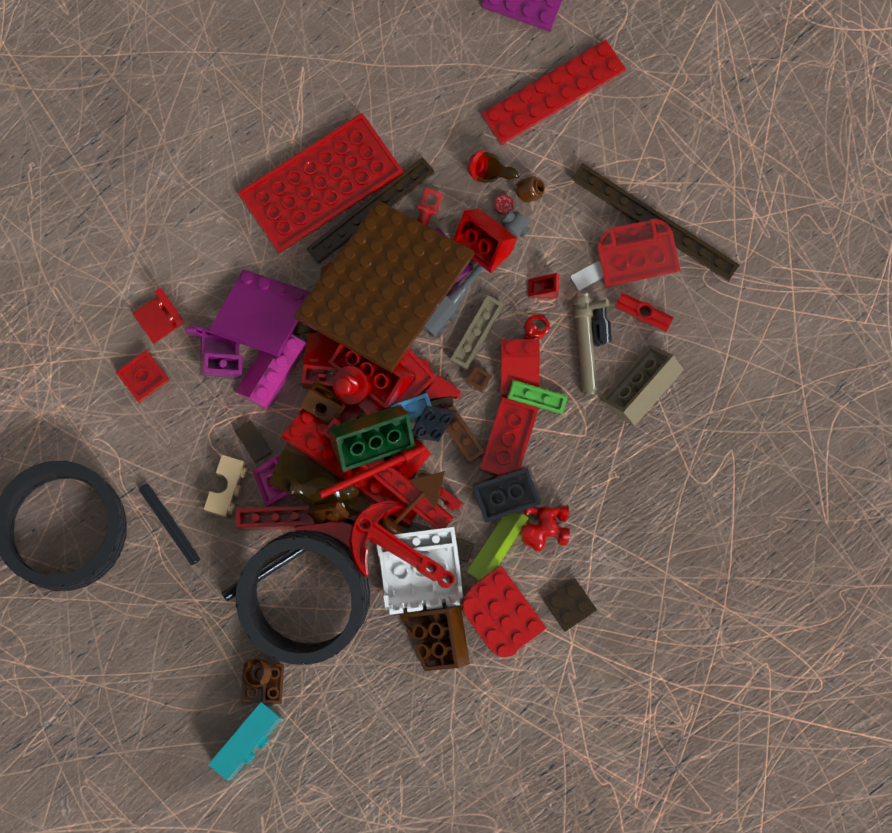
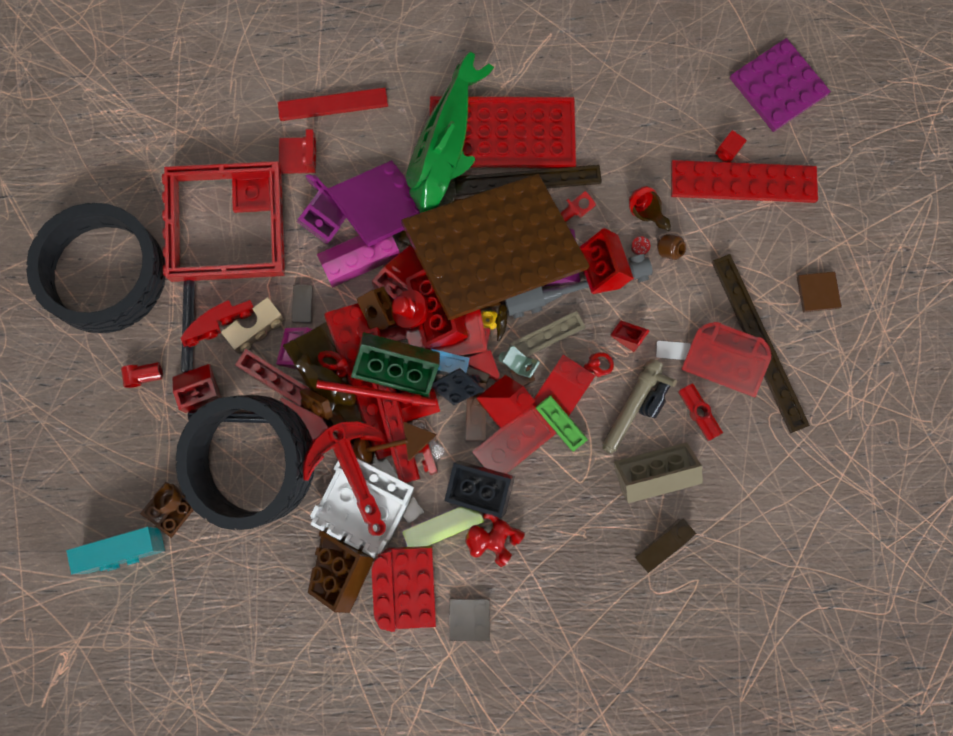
camera: 25 degrees right, 0 degrees up
none -> red piece [121,362,163,388]
none -> red window [162,161,285,282]
none -> red slope [172,364,222,413]
none -> red slope [180,300,254,347]
none -> red tile [277,87,388,121]
none -> red piece [318,351,350,377]
none -> green animal [406,52,494,213]
none -> clear slope [429,440,445,464]
none -> red slope [476,375,535,428]
none -> yellow plate [481,311,497,330]
none -> dark brown bar [496,305,507,342]
none -> sand green bracket [499,345,540,378]
none -> dark brown slope [635,518,697,573]
none -> red brick [715,130,747,162]
none -> reddish brown tile [797,272,842,313]

